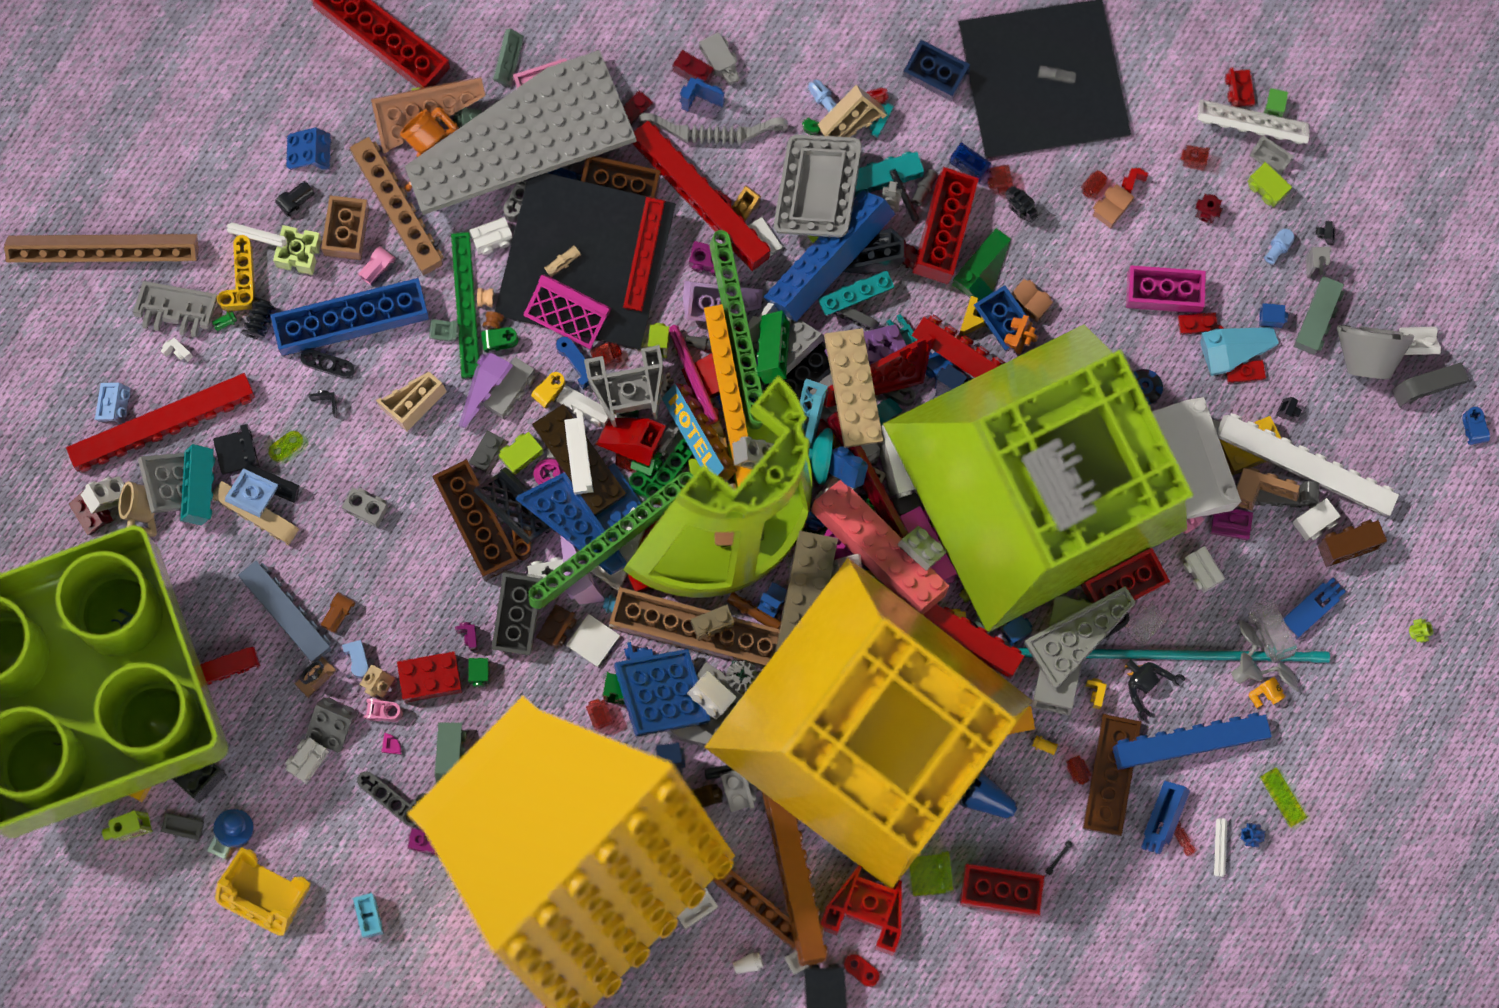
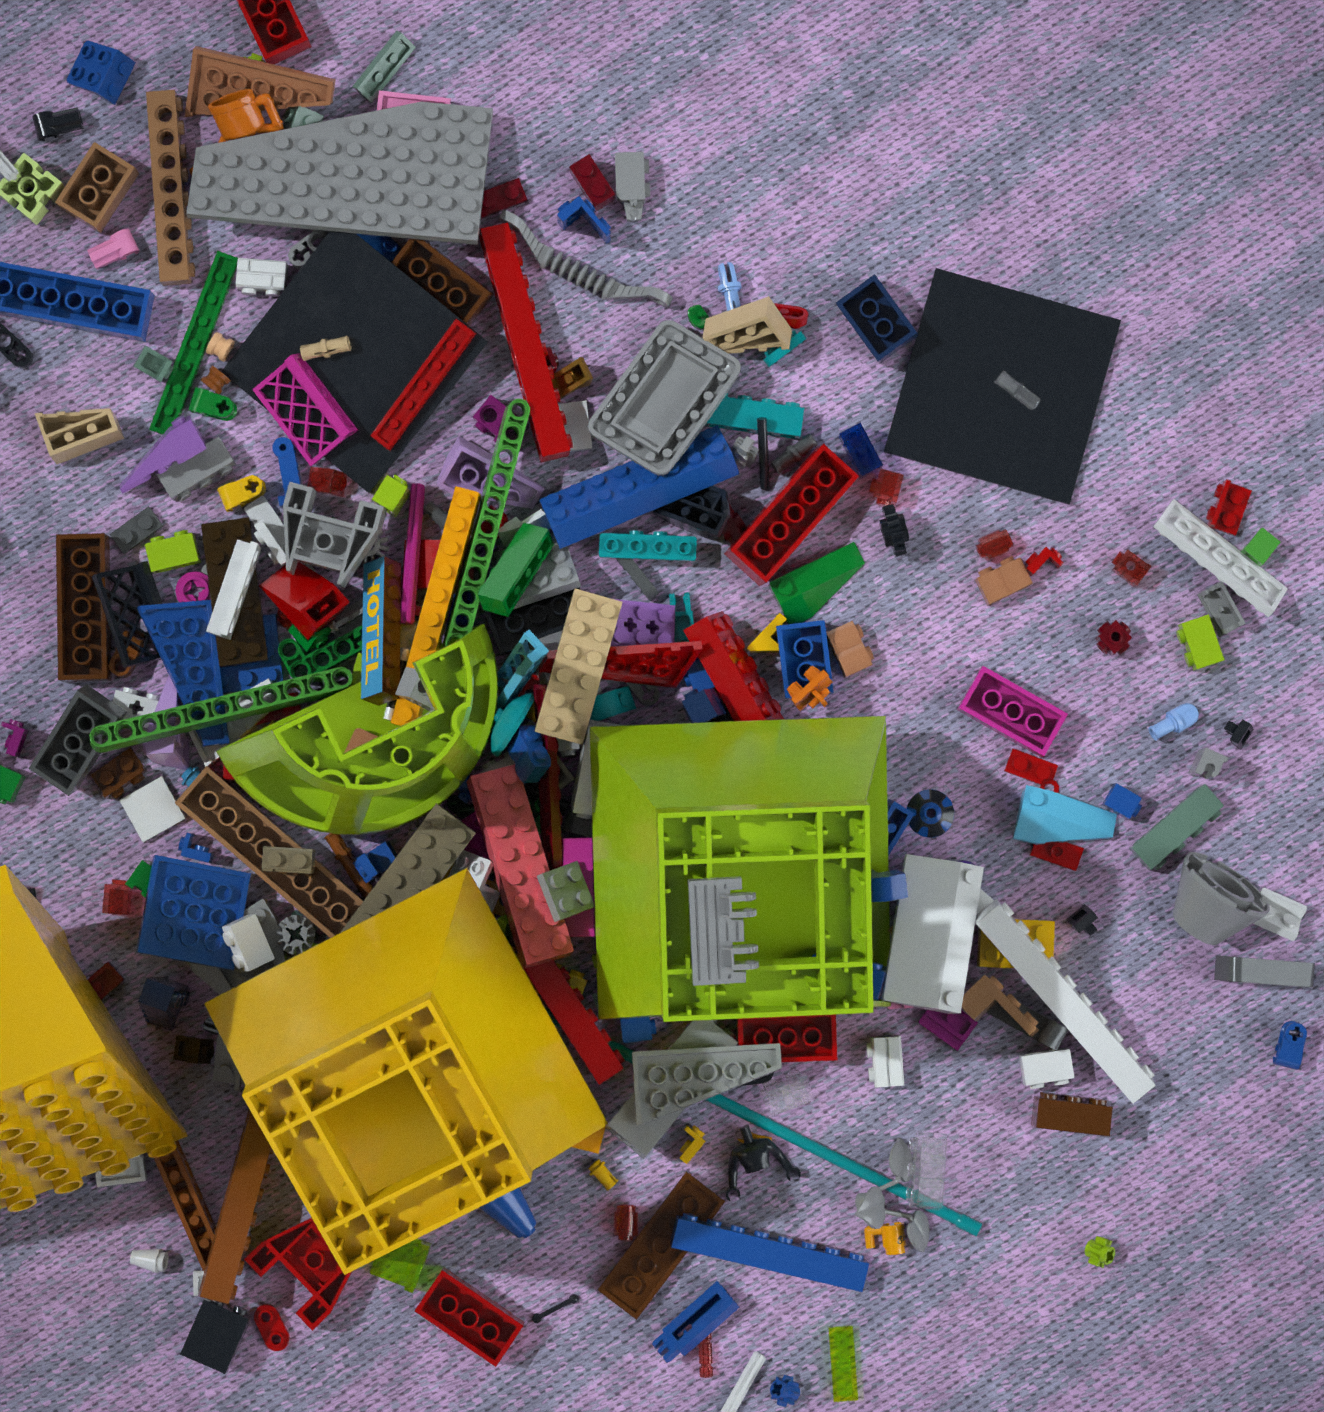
camera: 30 degrees right, 10 degrees up
blue hinge [1280,577,1346,639] -> none

